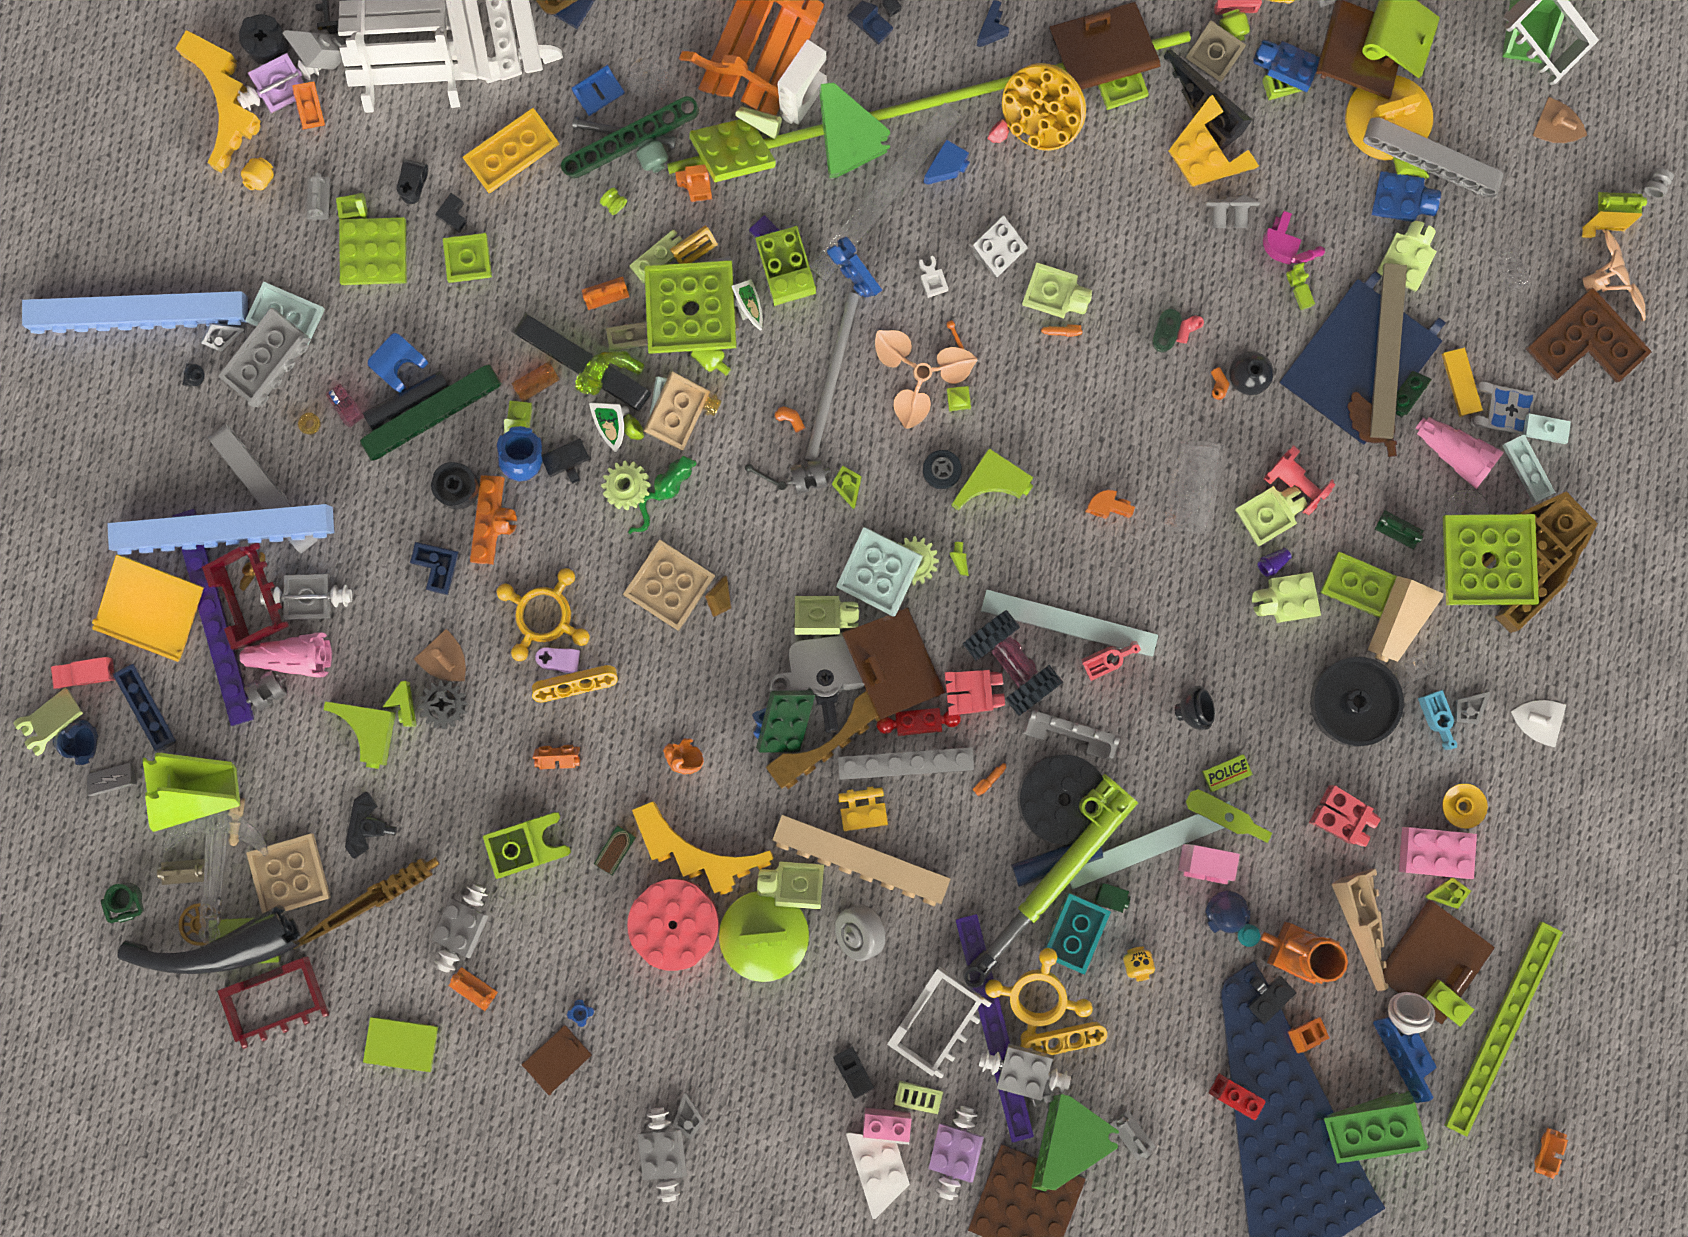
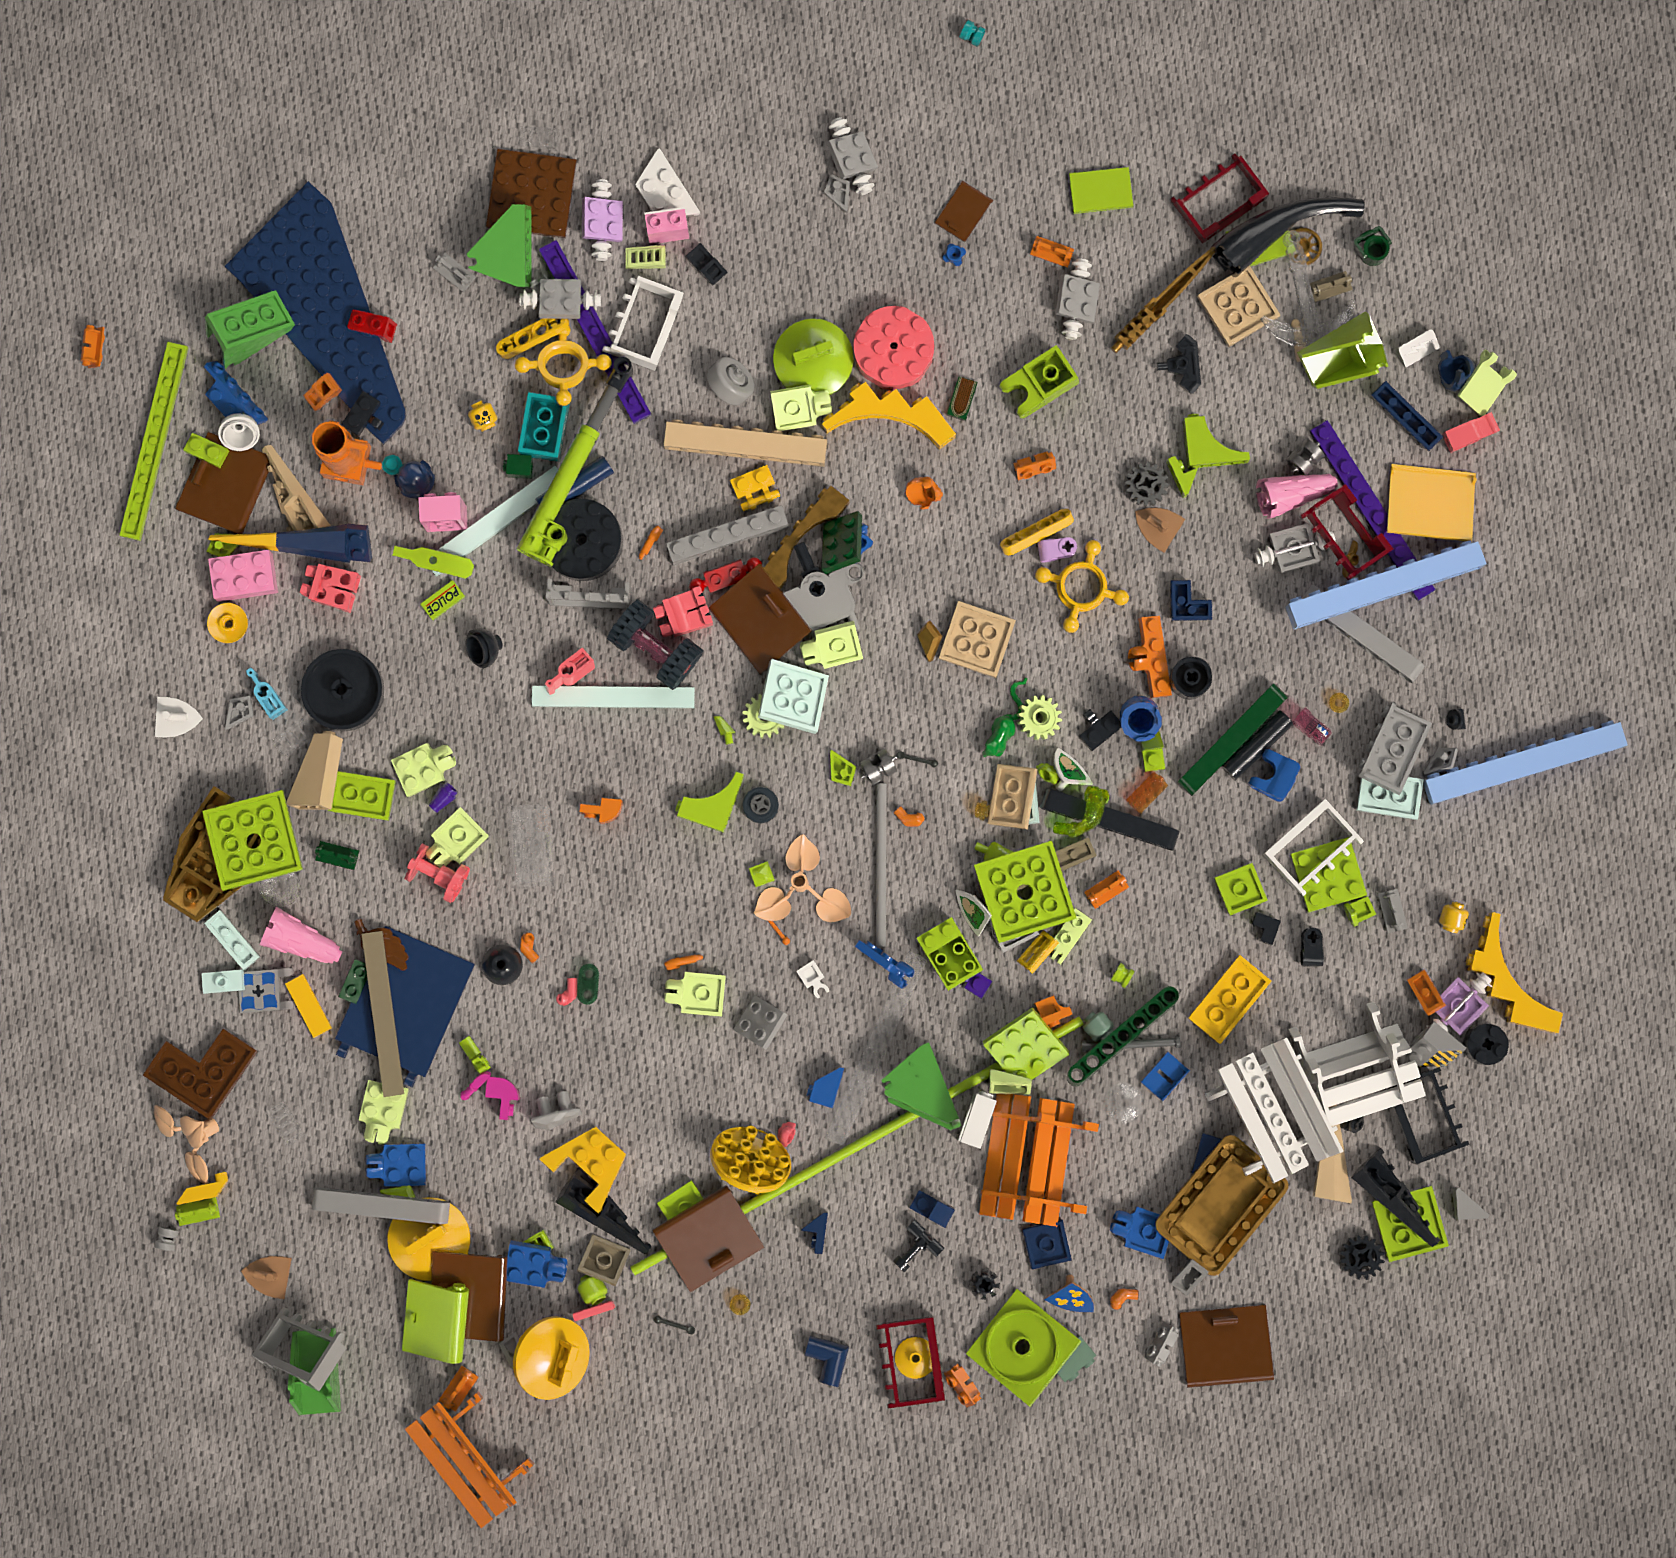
camera: 165 degrees right, 0 degrees up
none -> dark blue plate [208,523,372,563]
none -> white hinge [1263,799,1364,896]

